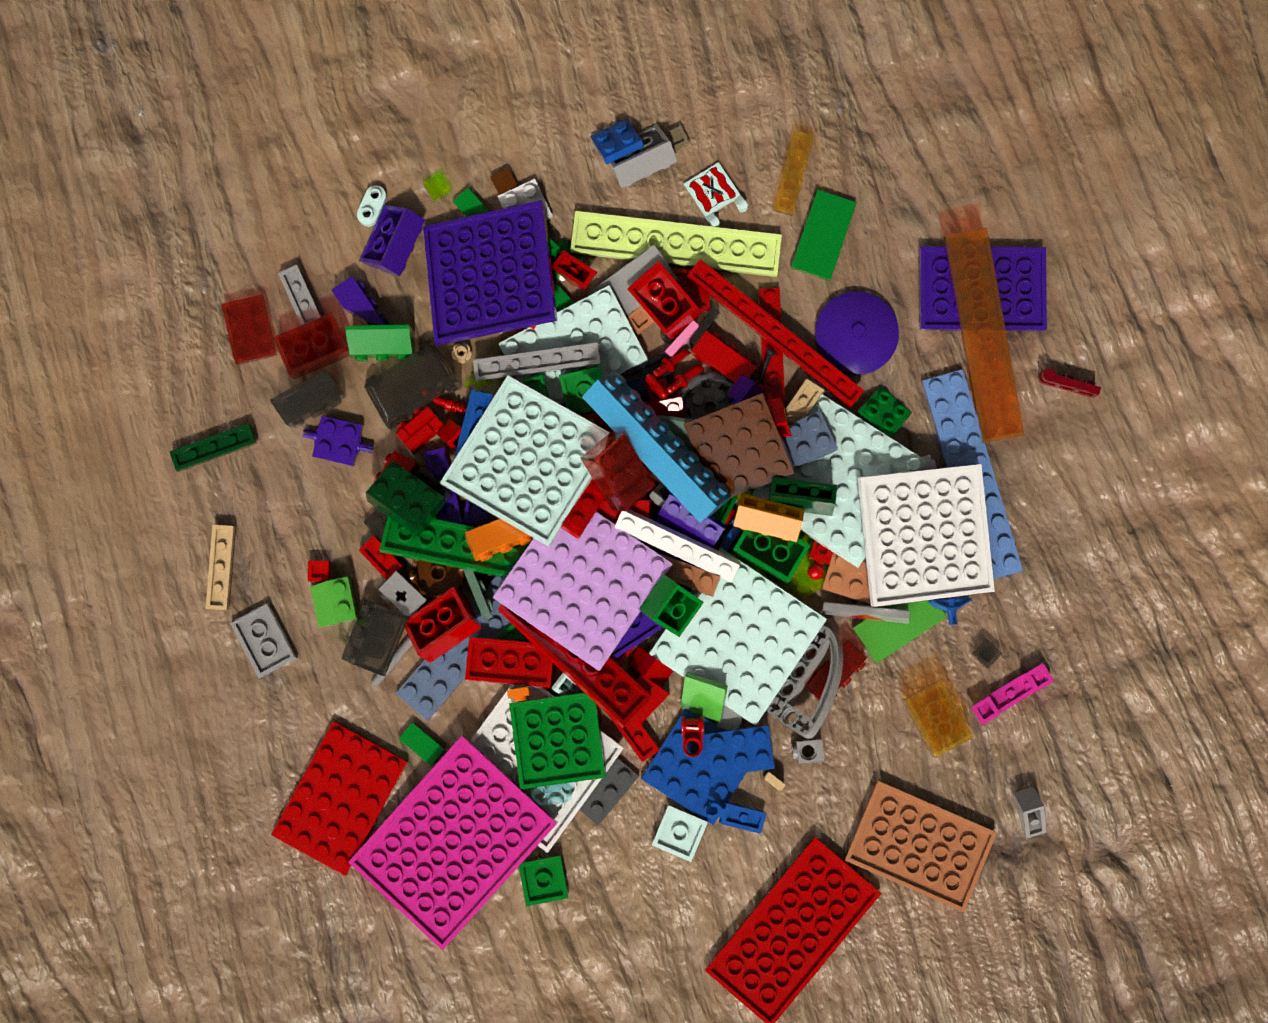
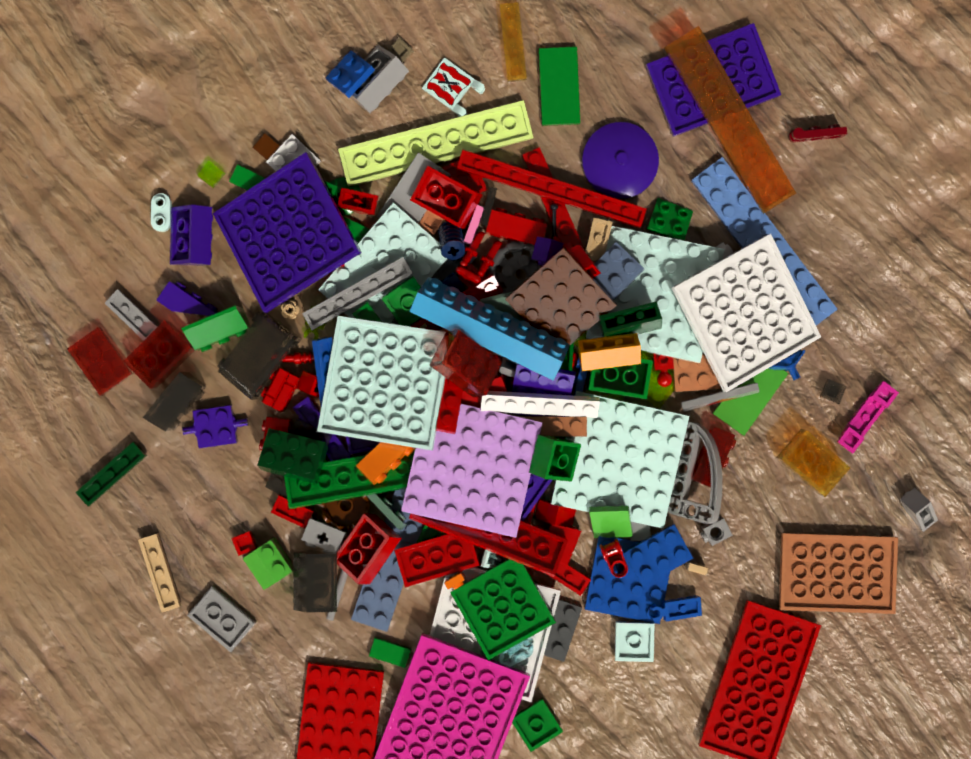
camera: 25 degrees left, 5 degrees up
none -> dark blue piece [438,222,465,260]

